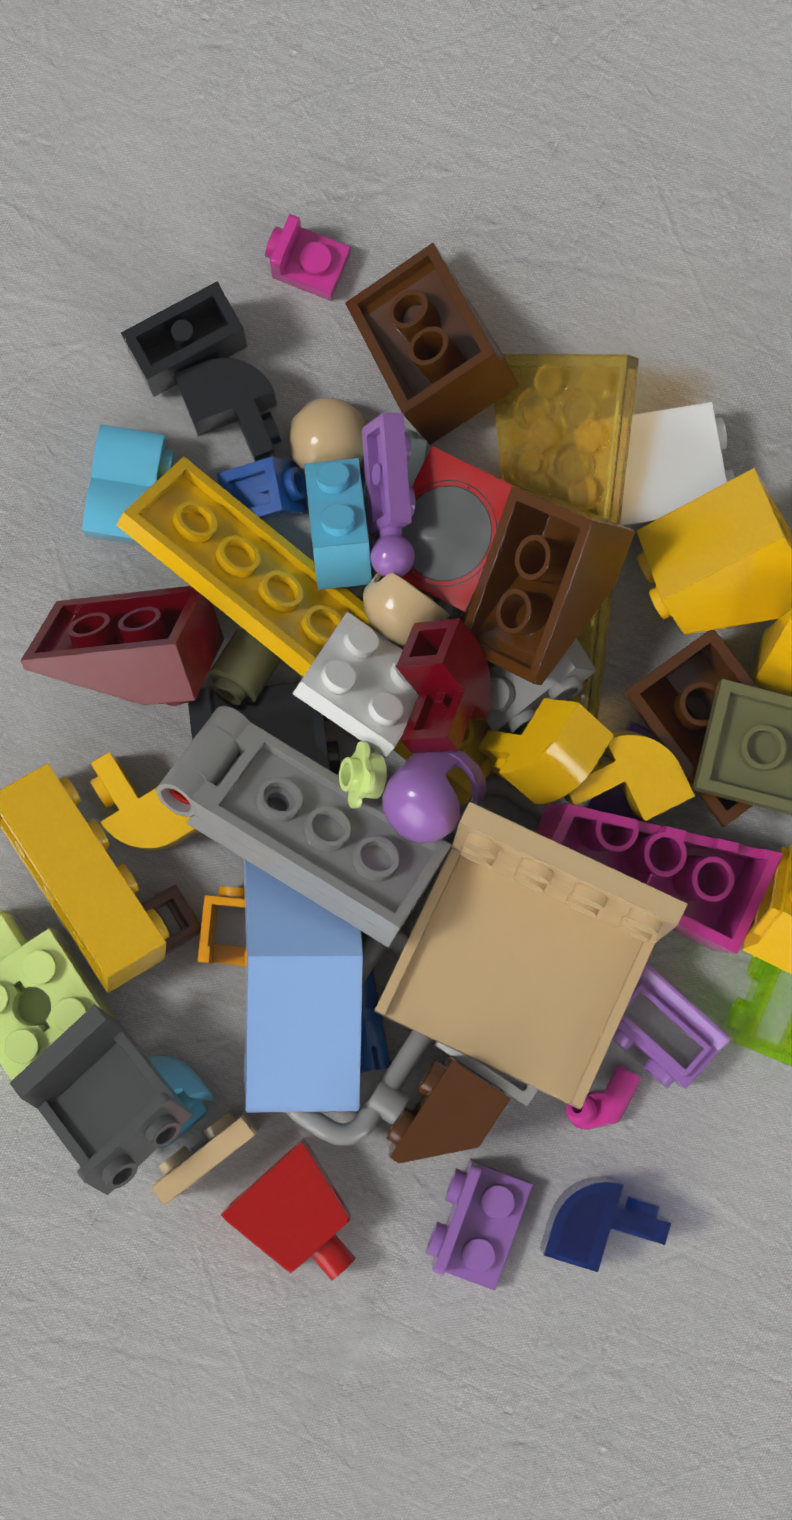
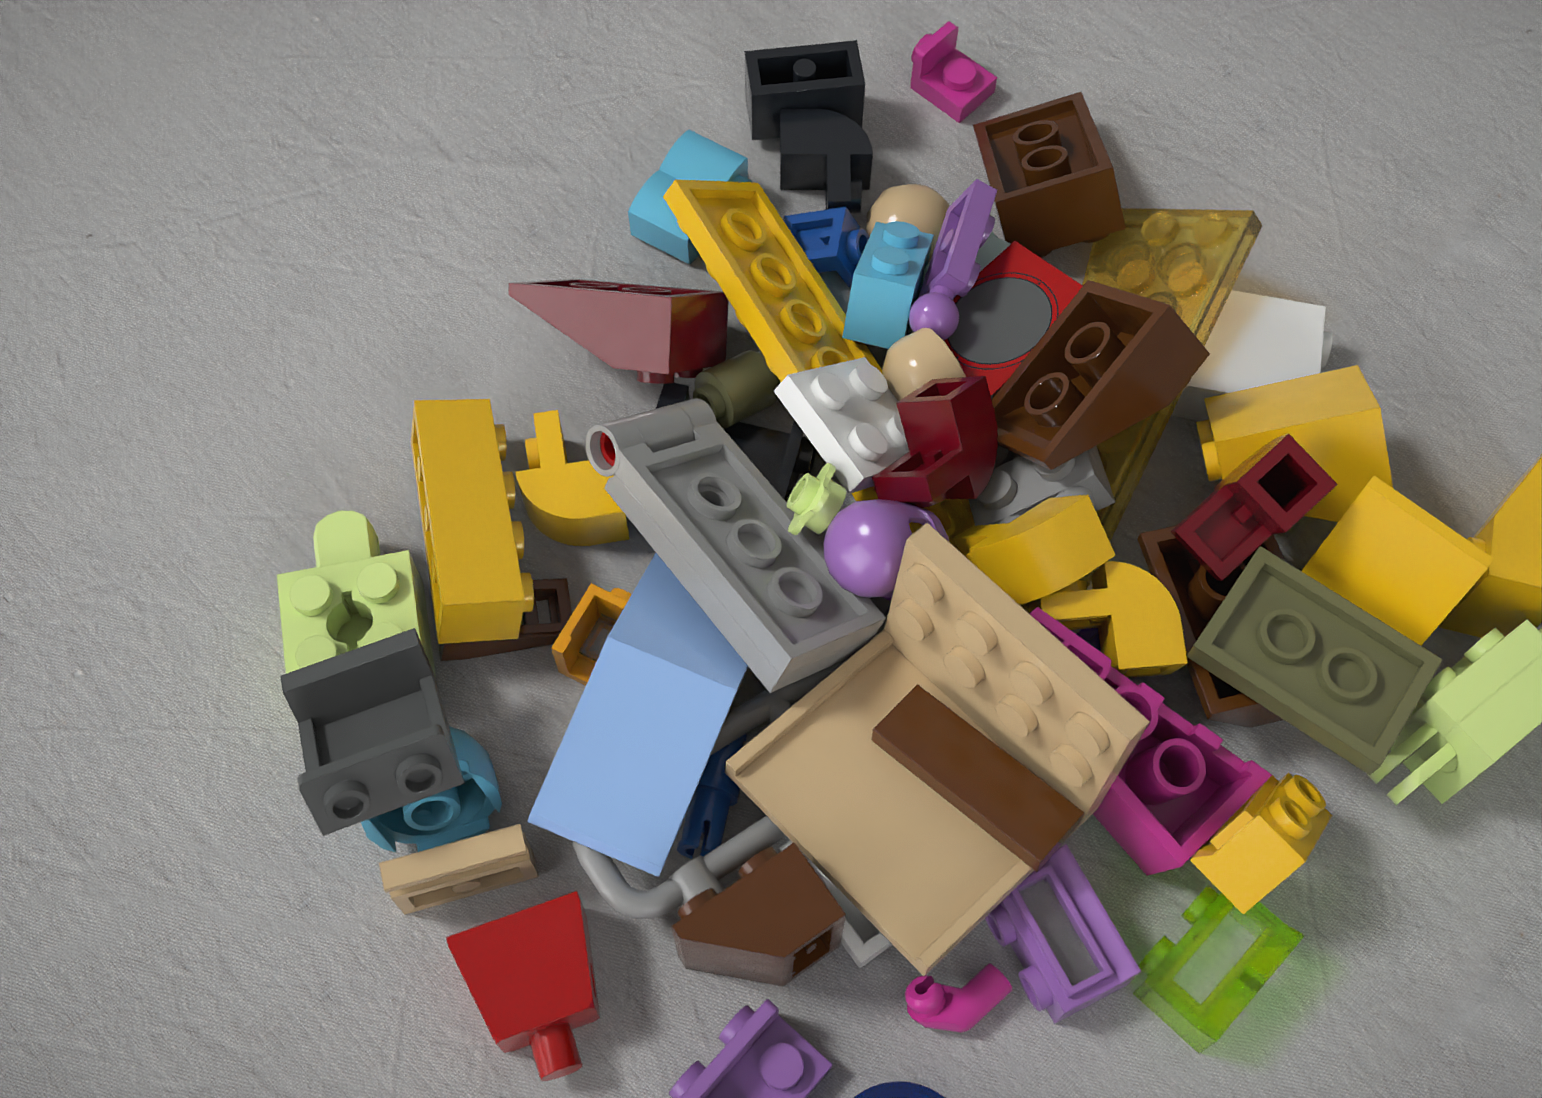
camera: 25 degrees right, 20 degrees down
none -> reddish brown tile [871,684,1084,872]
none -> dark red brick [1170,433,1338,581]

